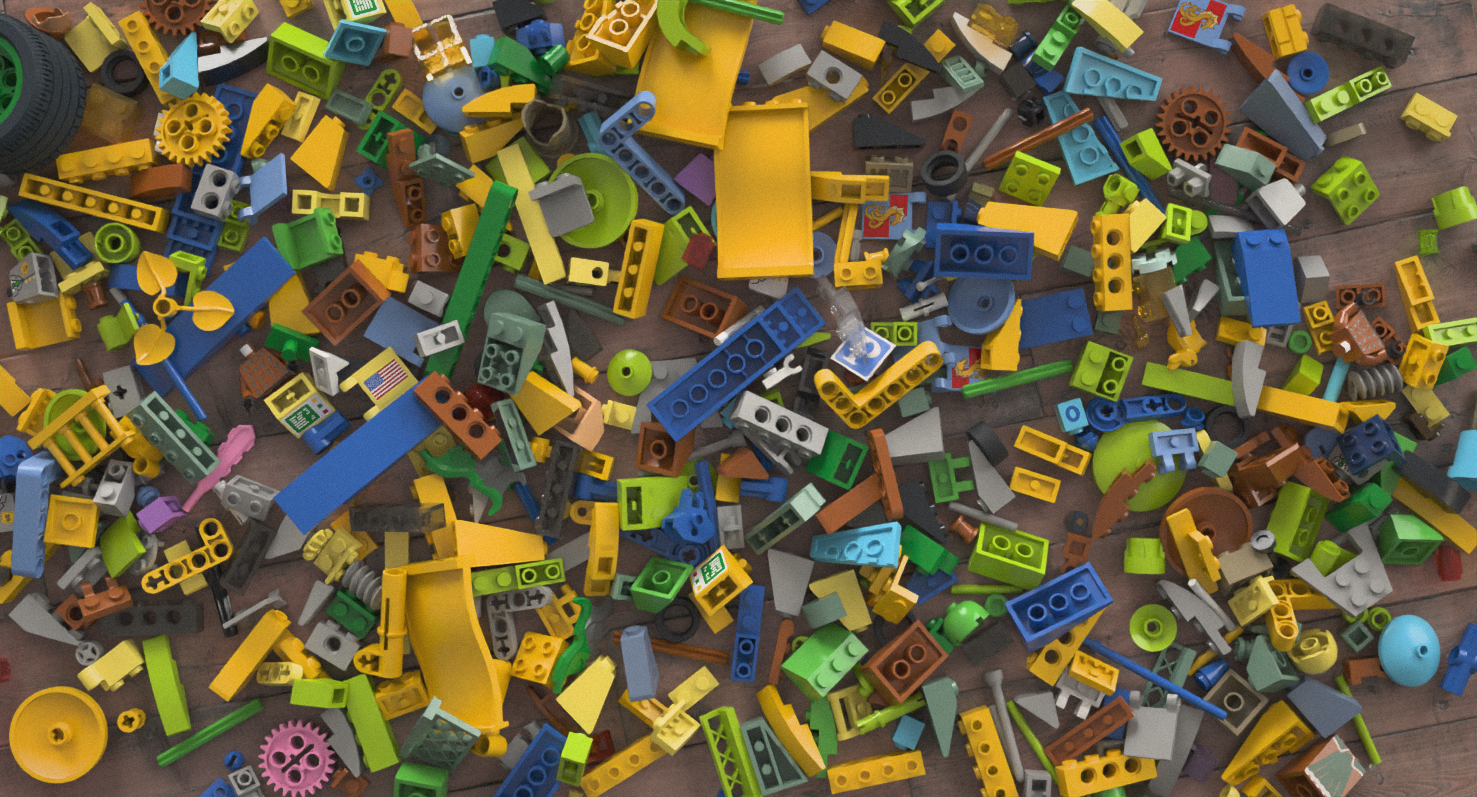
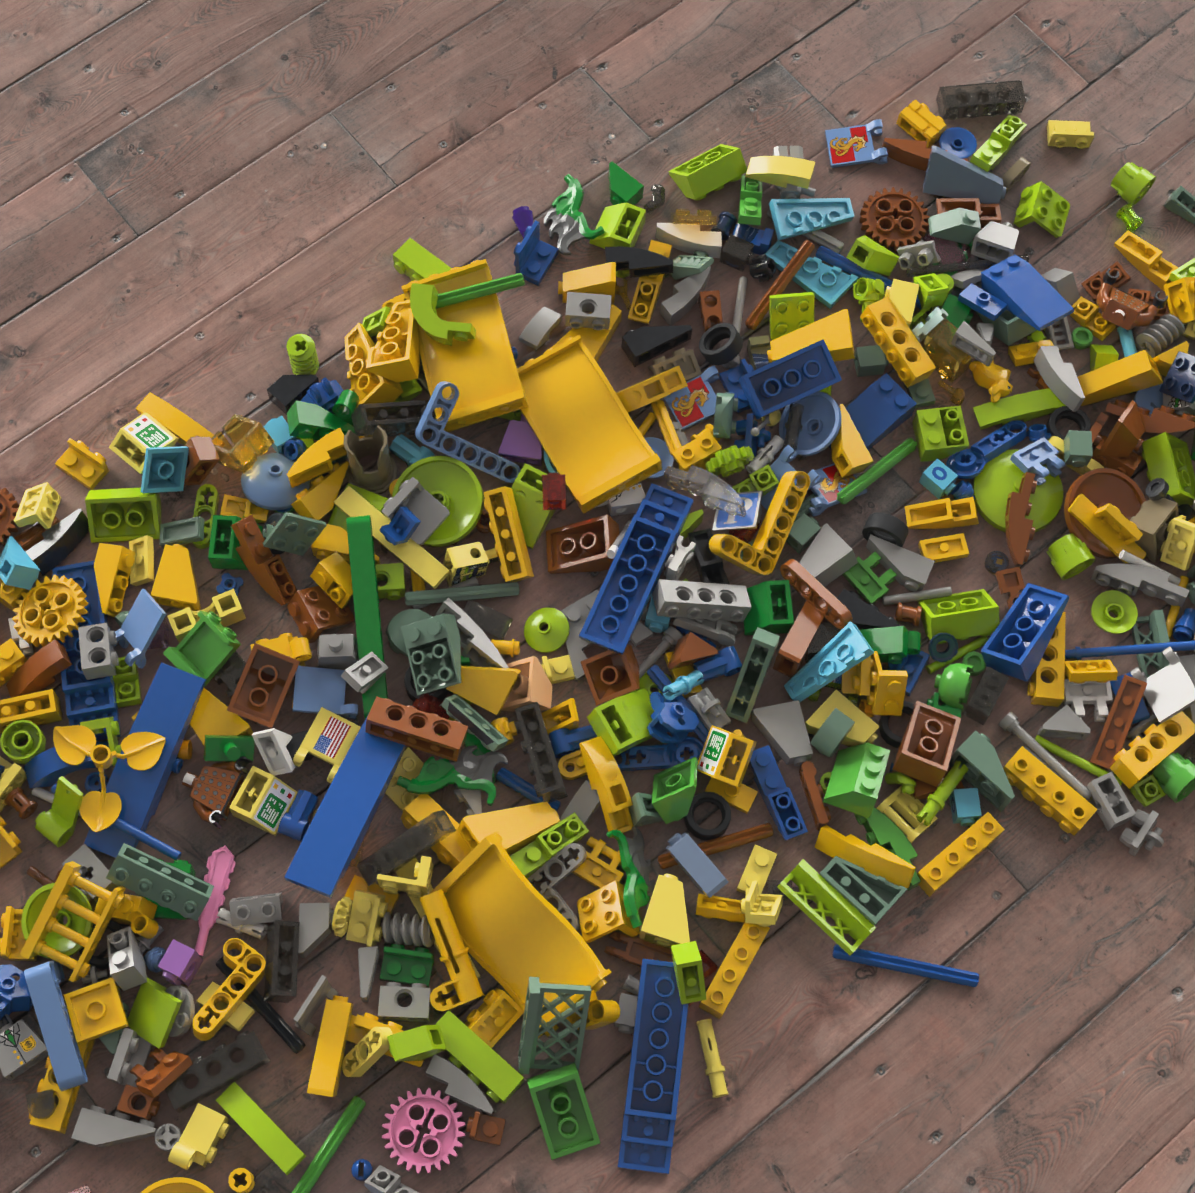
camera: 35 degrees left, 20 degrees down
none -> light yellow bracket [377,856,434,898]
none -> blue bracket [380,506,421,545]
none -> medium azure pin [663,670,704,700]
none -> lime gear [705,445,755,477]
none -> clear smoke pin [783,403,804,450]
none -> piece [928,633,958,662]
none -> blue plate [958,283,1008,321]

